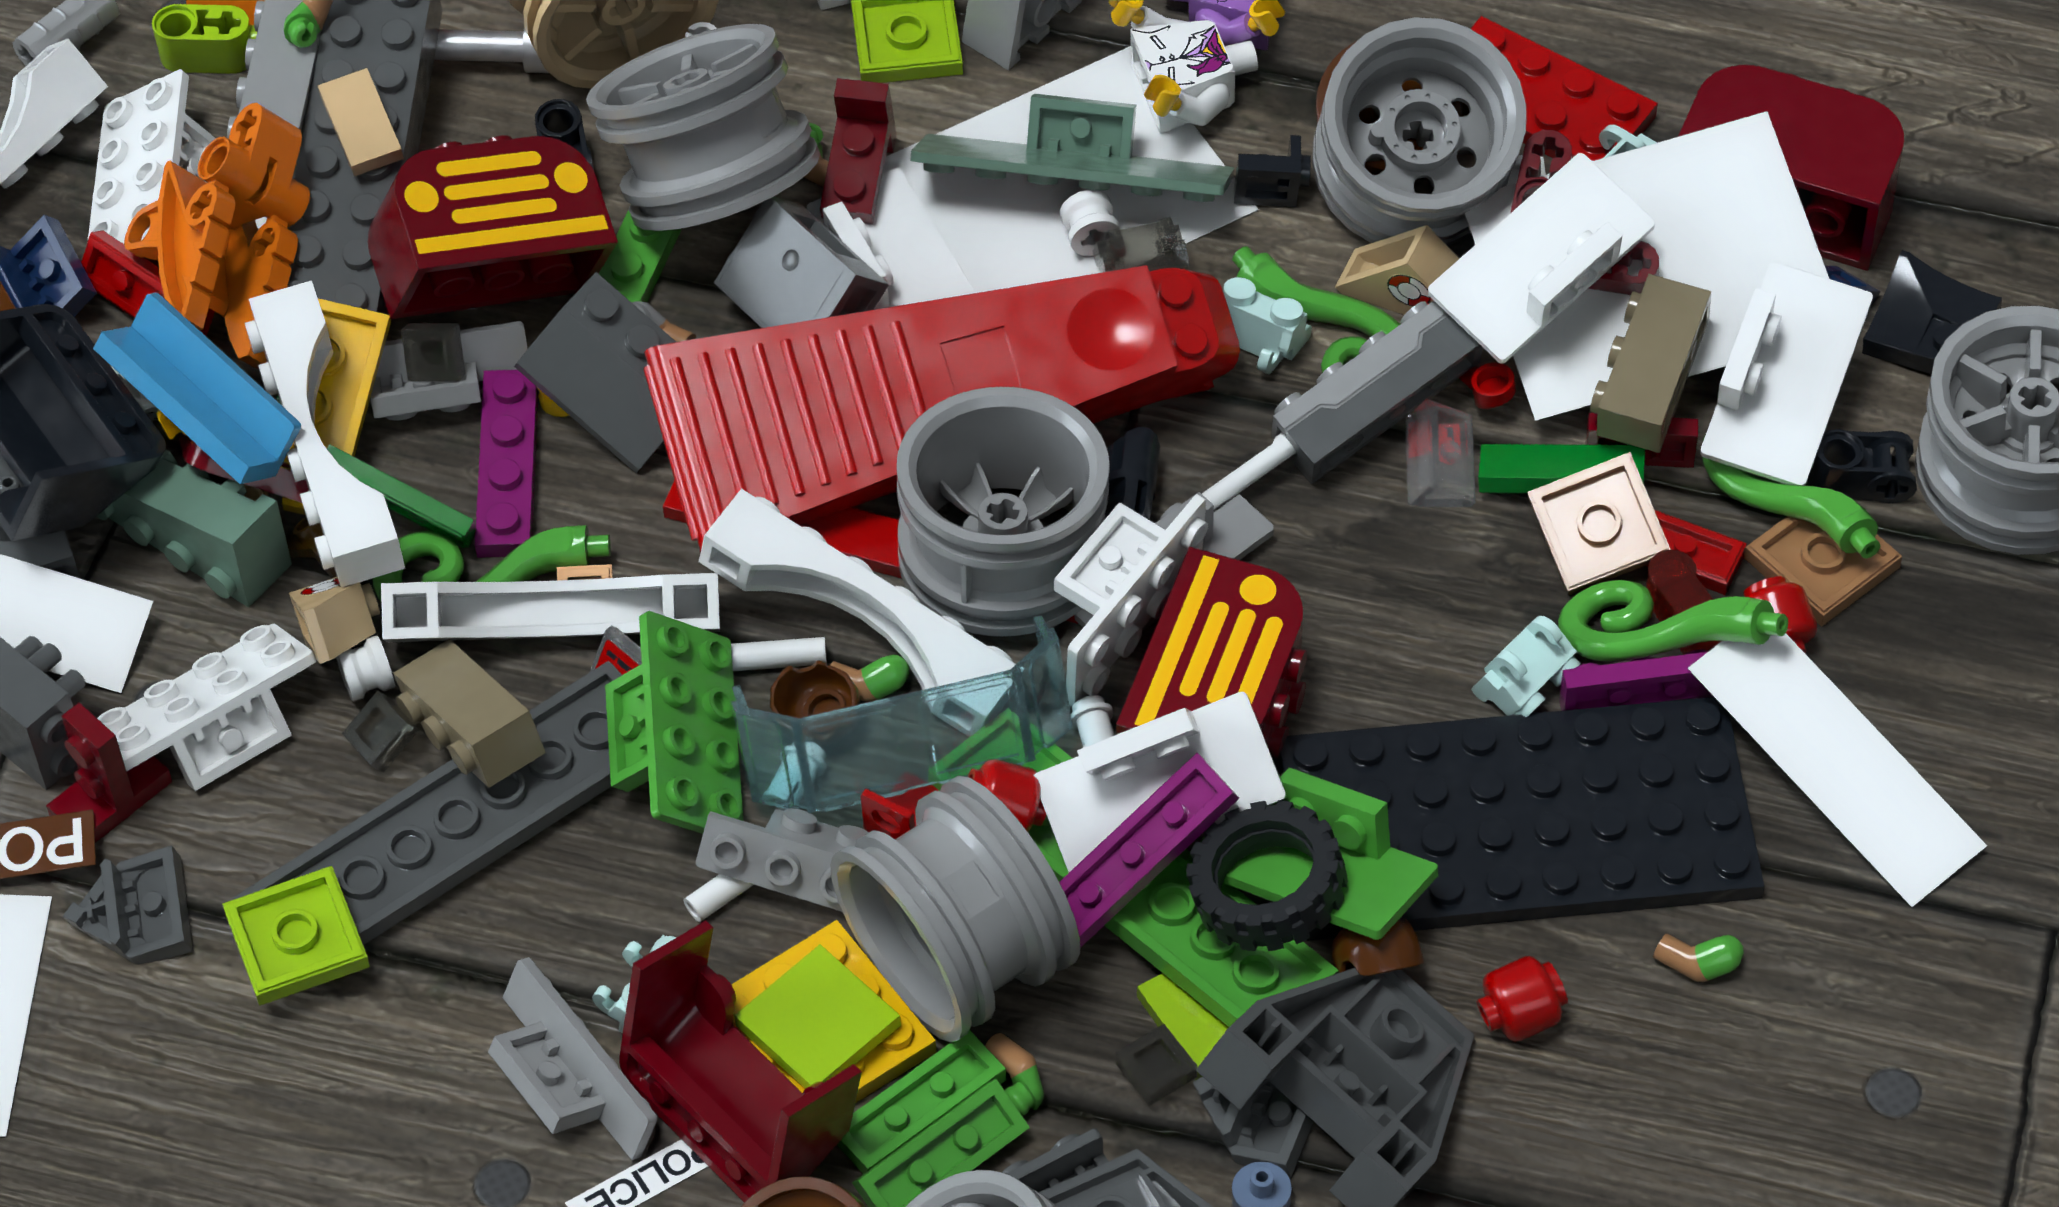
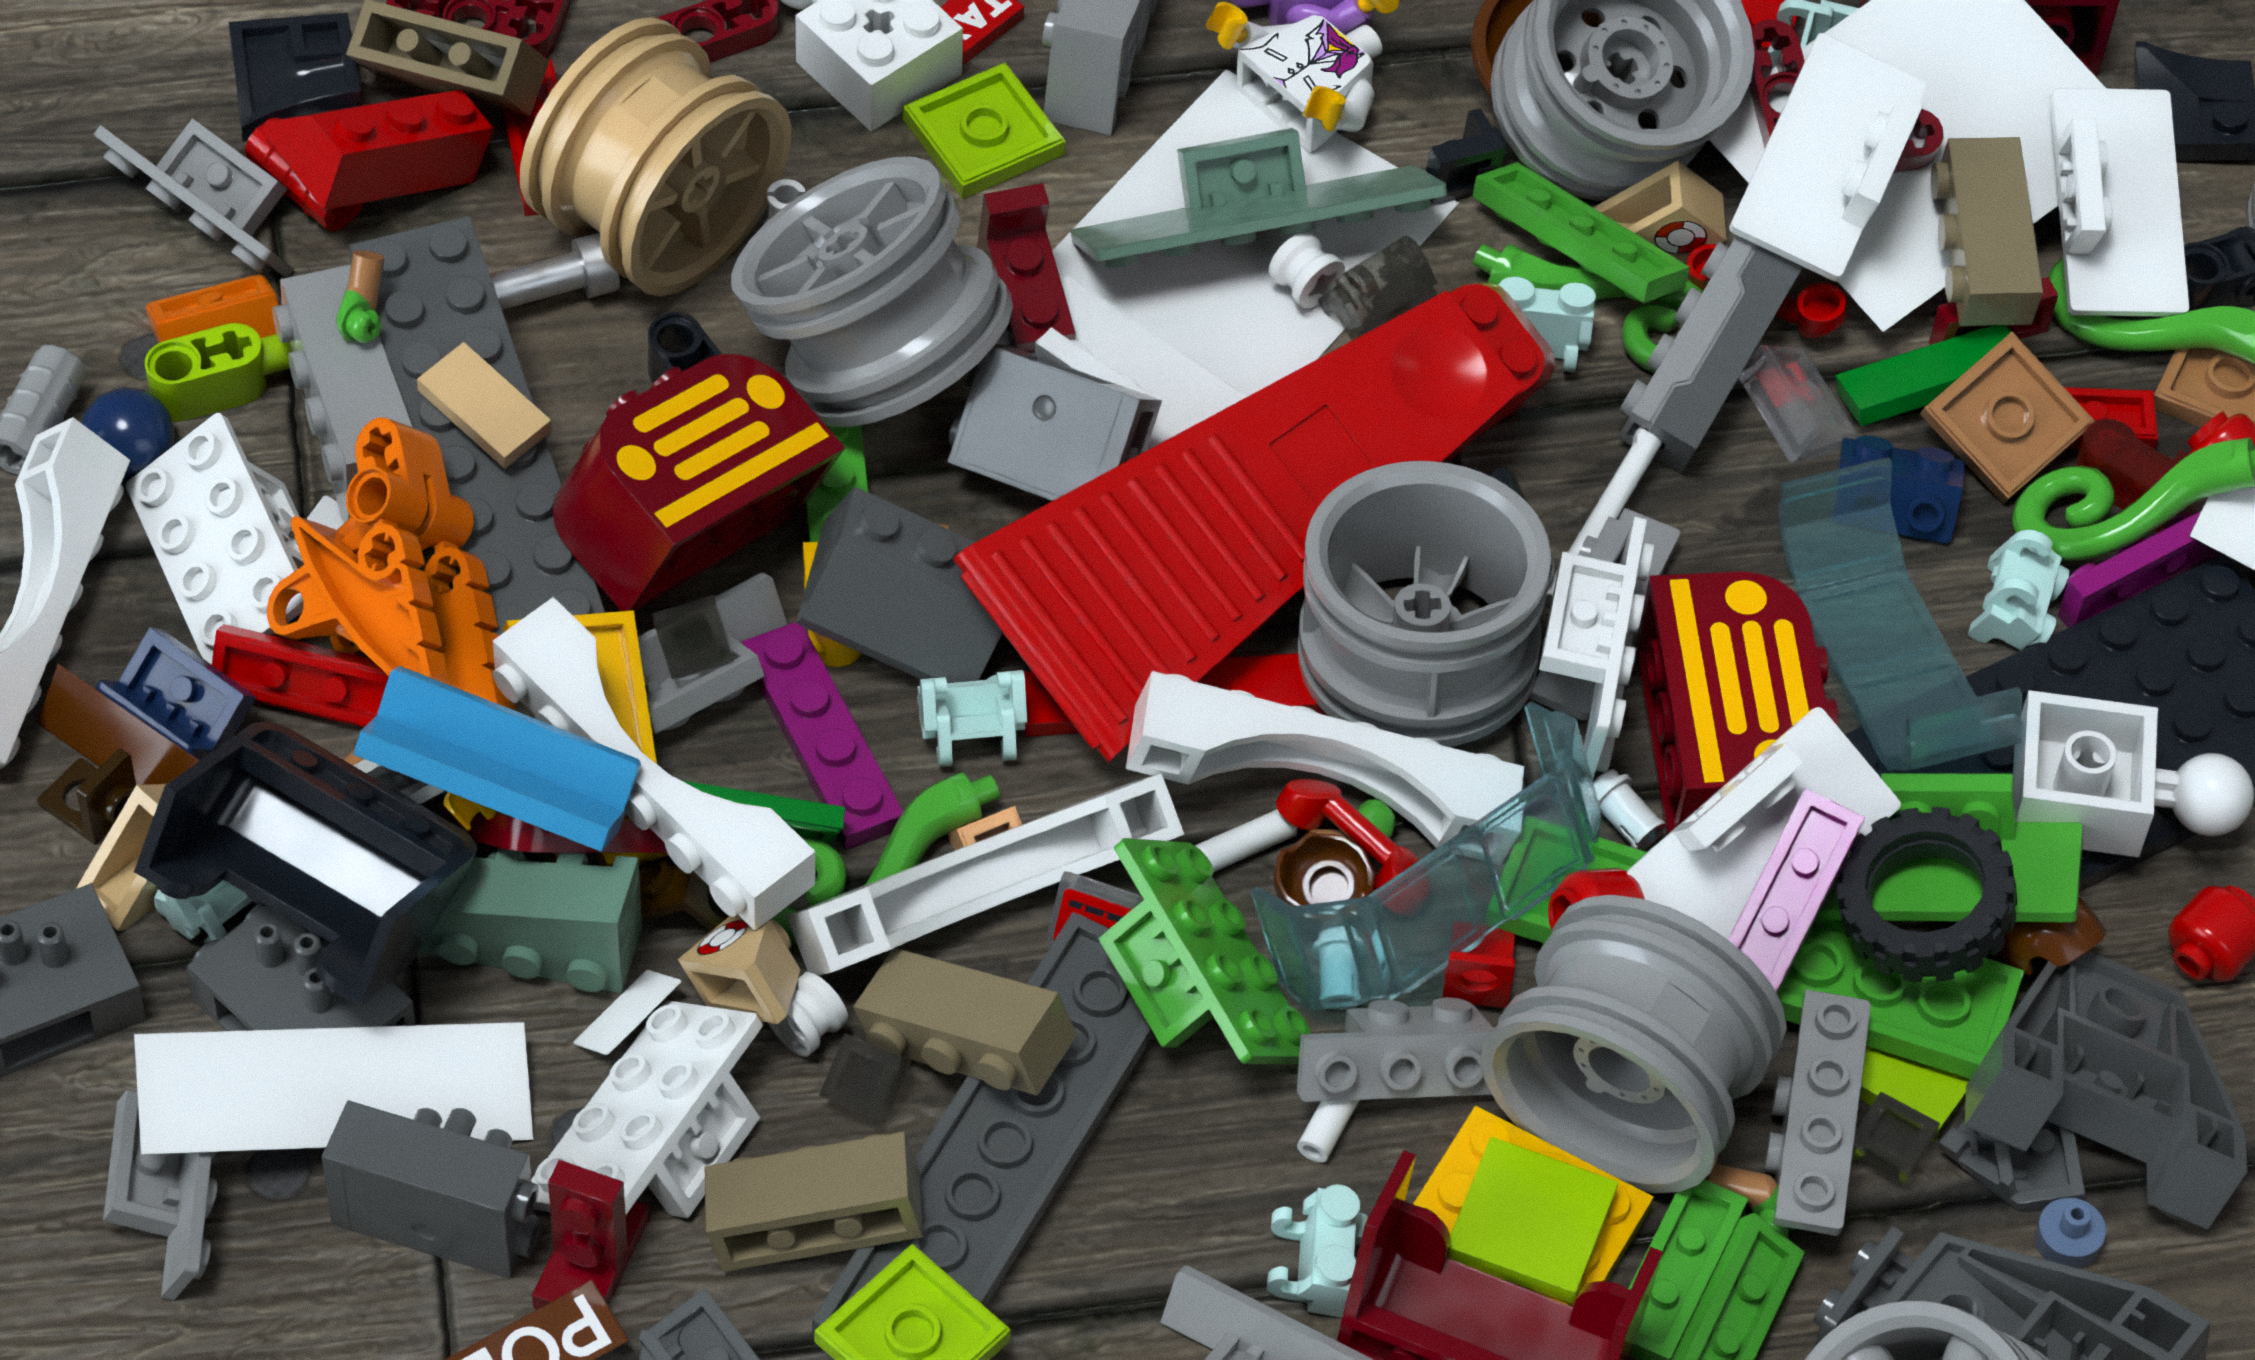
camera: 30 degrees left, 0 degrees up
none -> dark blue hair [81,387,175,481]
none -> white sticker [573,970,681,1055]
none -> dark tan brick [704,1131,923,1272]
none -> light aqua piece [917,670,1027,767]
none -> red bar [1276,779,1427,914]
none -> bright green plate [1472,162,1690,303]
none -> light grey bracket [1763,989,1871,1236]
none -> clear light blue windscreen [1778,457,2023,771]
none -> dark blue bracket [1829,435,1965,543]
none -> white brick [2013,690,2254,857]

